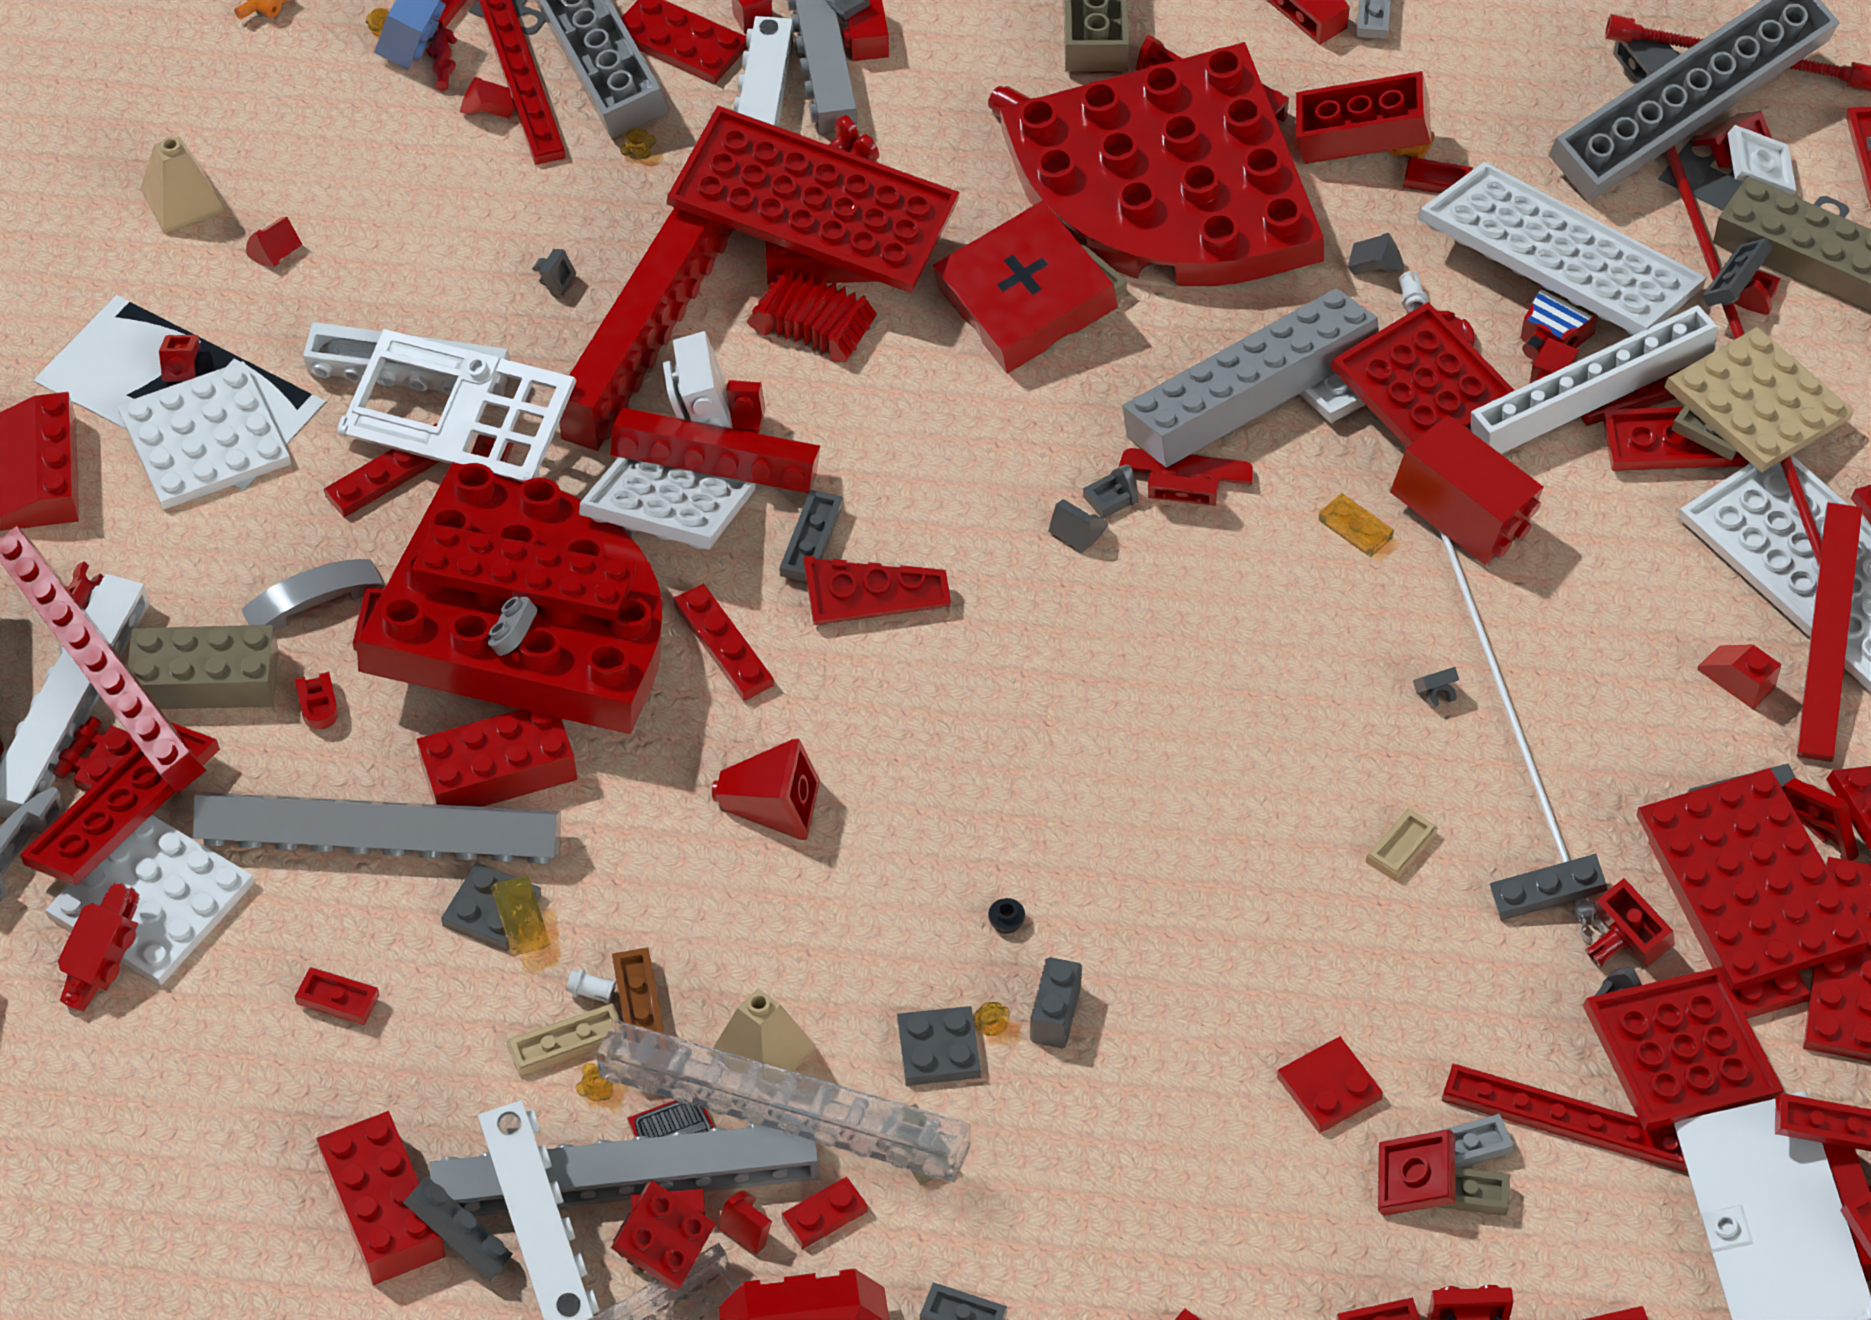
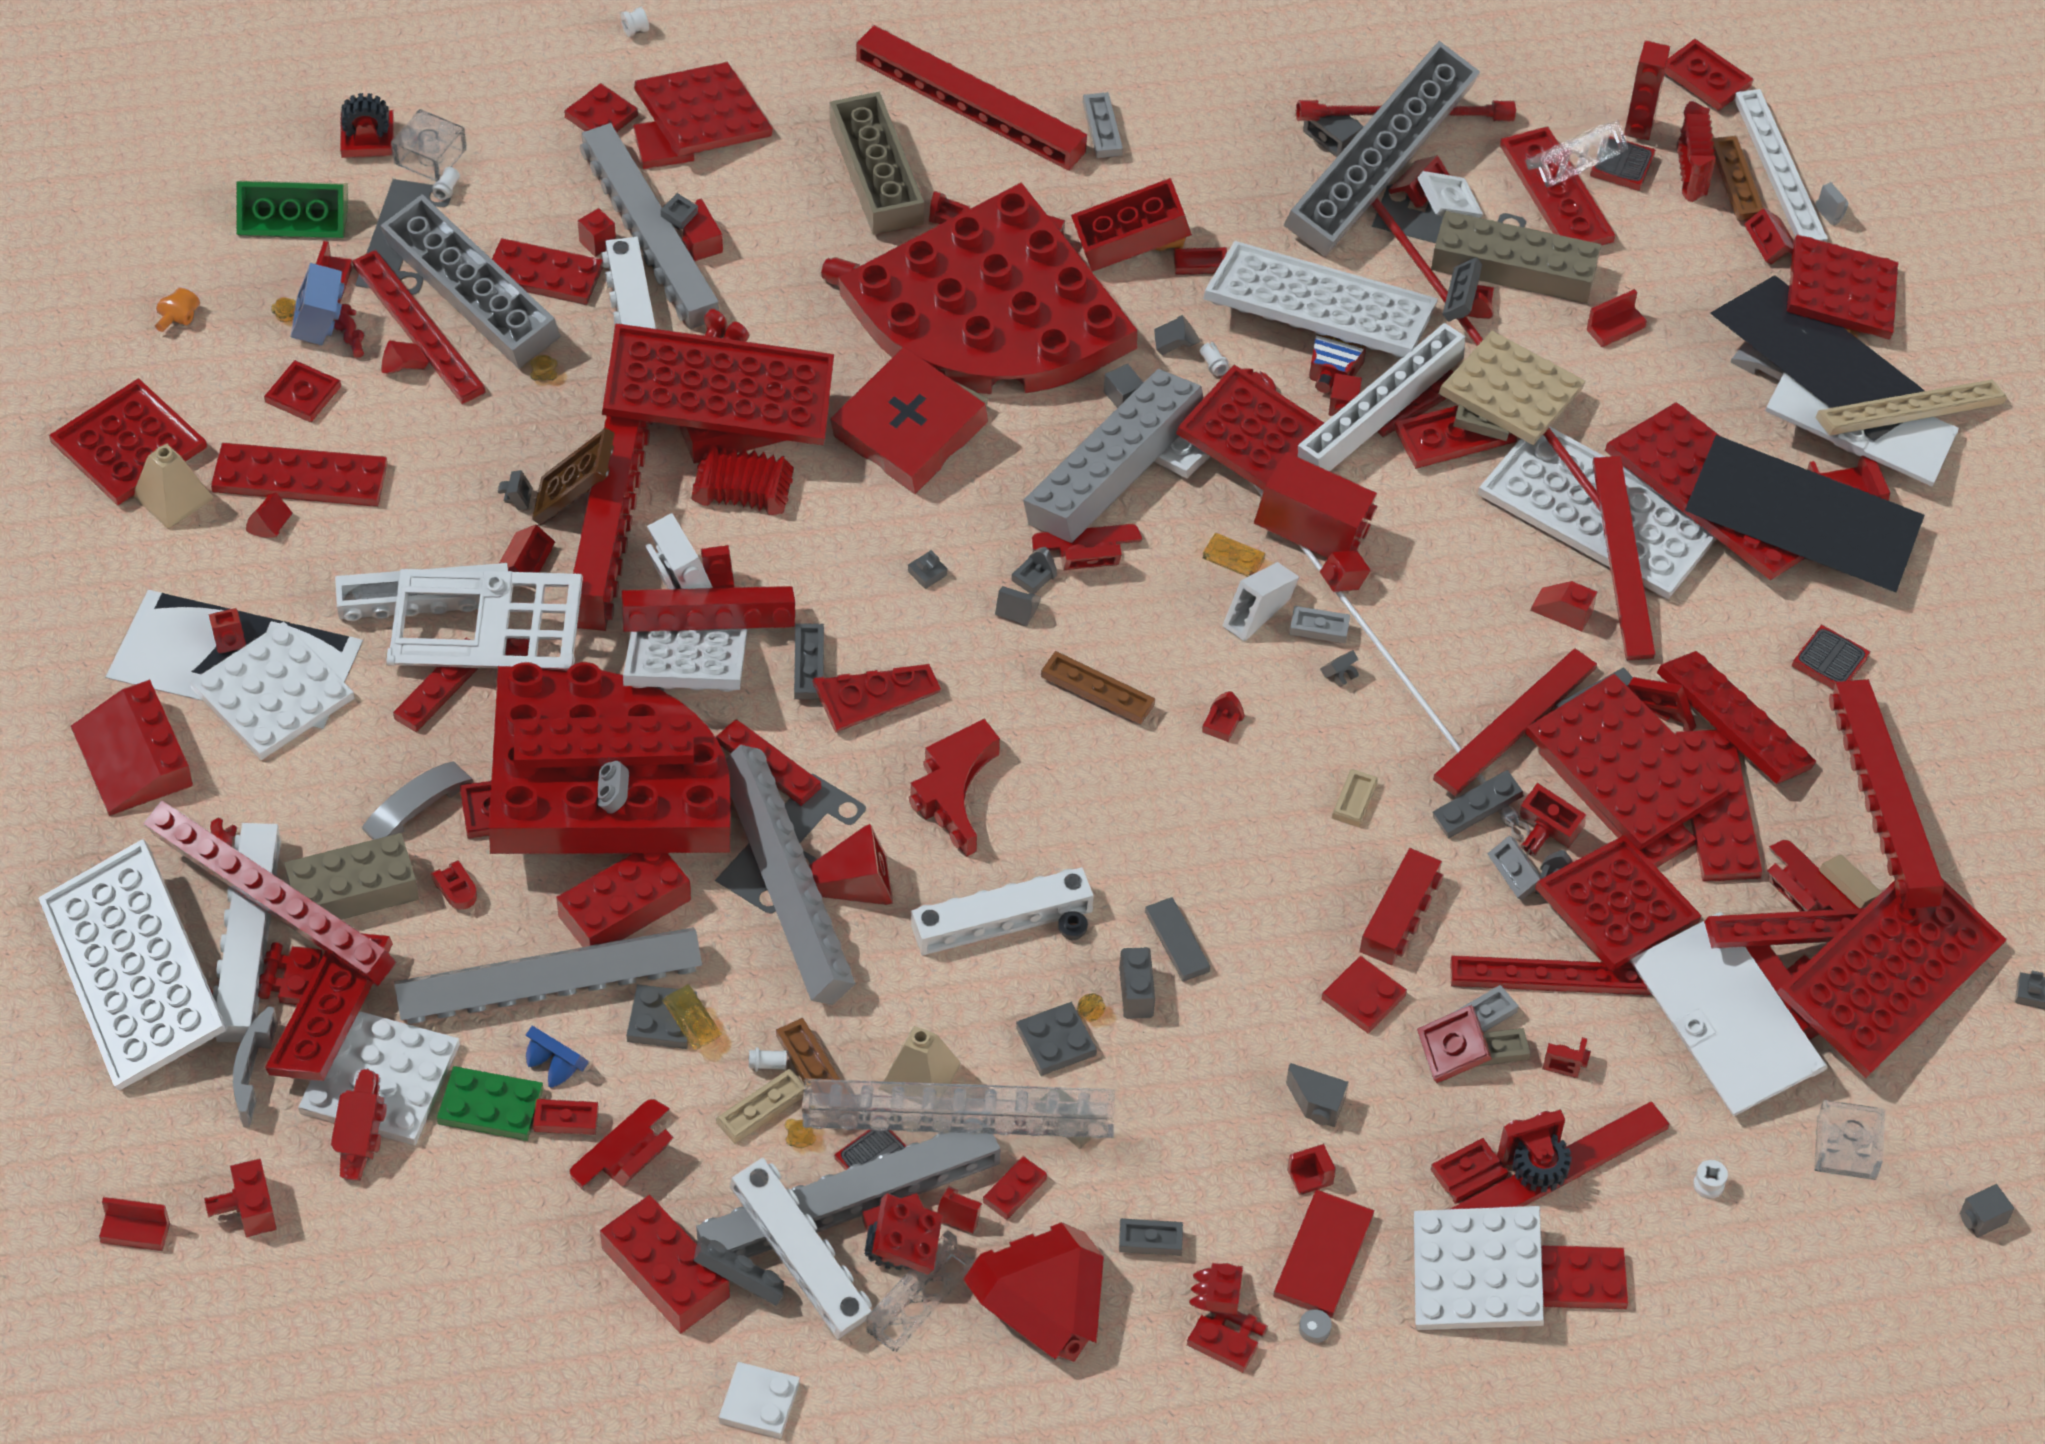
camera: 20 degrees left, 0 degrees up
none -> red plate [49,378,207,506]
none -> red plate [211,442,388,507]
none -> red tile [264,360,341,423]
none -> green plate [437,1066,544,1141]
none -> red panel [499,524,556,573]
none -> blue tile [525,1025,590,1088]
none -> reddish brown plate [532,428,615,525]
none -> red plate [569,1099,674,1189]
none -> dark grey piece [715,773,866,914]
none -> light grey brick [726,745,856,1005]
none -> dark grey tile [908,550,947,589]
none -> red arch [909,718,1000,857]
none -> white piece [911,867,1094,955]
none -> dark orange plate [1041,651,1155,725]
none -> dark grey brick [1104,364,1144,408]
none -> dark grey tile [1145,897,1210,982]
none -> red tile [1202,691,1245,742]
none -> white slope [1222,562,1299,641]
none -> dark grey slope [1286,1063,1349,1127]
none -> red panel [1287,1144,1336,1195]
none -> light grey plate [1289,606,1350,644]
none -> red brick [1320,550,1371,592]
none -> red brick [1359,848,1444,966]
none -> red tile [1433,648,1597,797]
none -> light grey plate [1487,835,1542,900]
none -> red bracket [1542,1037,1591,1078]

